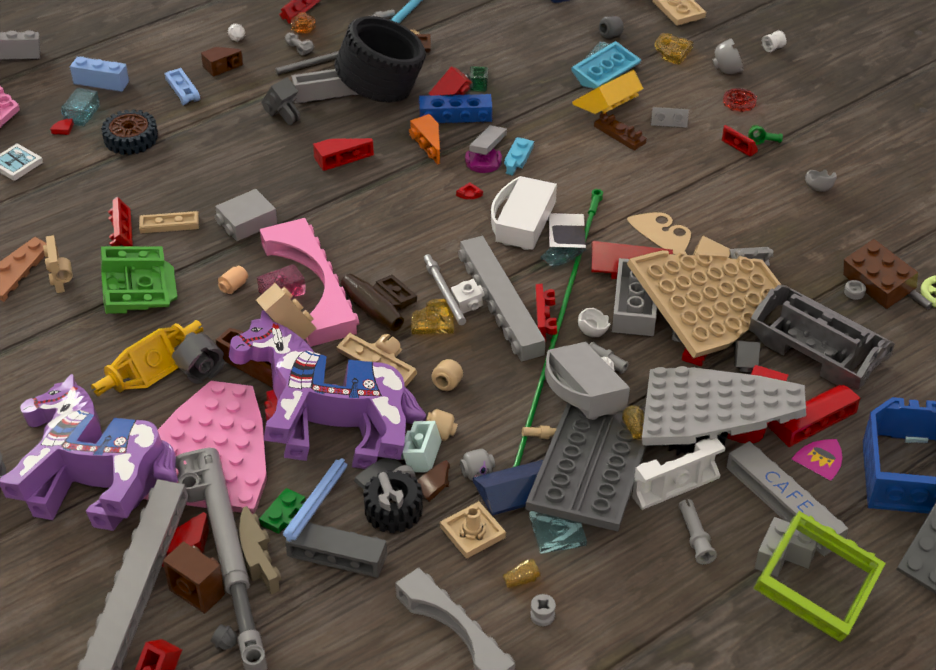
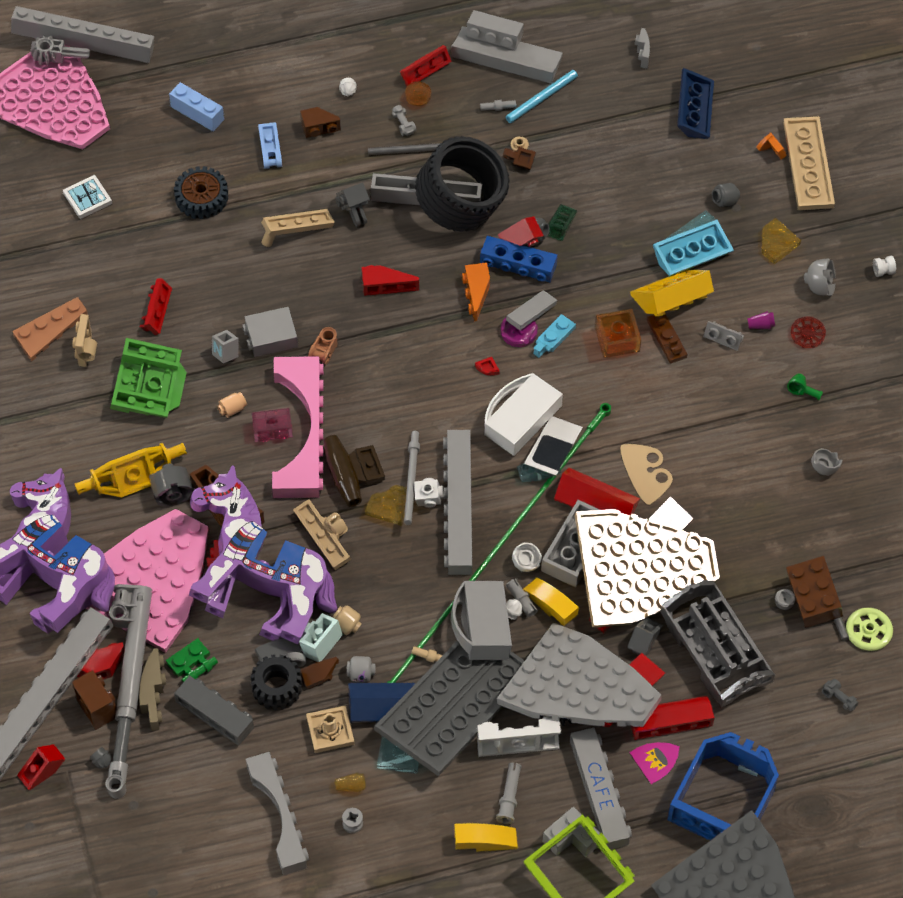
camera: 20 degrees right, 15 degrees up
red tile [51,119,74,135] -> none
clear light blue brick [61,87,100,126] -> none
tan tile [139,211,199,233] -> none
tan brick [256,283,317,340] -> none
light blue axle [283,458,347,542] -> none
light grey bar [378,472,404,511] -> none
tan head [432,359,463,391] -> none
red plate [536,284,557,342] -> none
clear yellow cone [622,405,644,439] -> none
red slope [722,125,758,157] -> none
light grey hinge [729,247,773,266] -> none
none -> light grey brick [212,330,238,363]
none -> tan piece [261,209,335,247]
none -> nougat piece [308,327,338,365]
none -> yellow slope [454,823,518,852]
none -> yellow slope [523,578,579,626]
none -> clear orange brick [595,309,641,358]
none -> magenta cone [747,311,775,329]

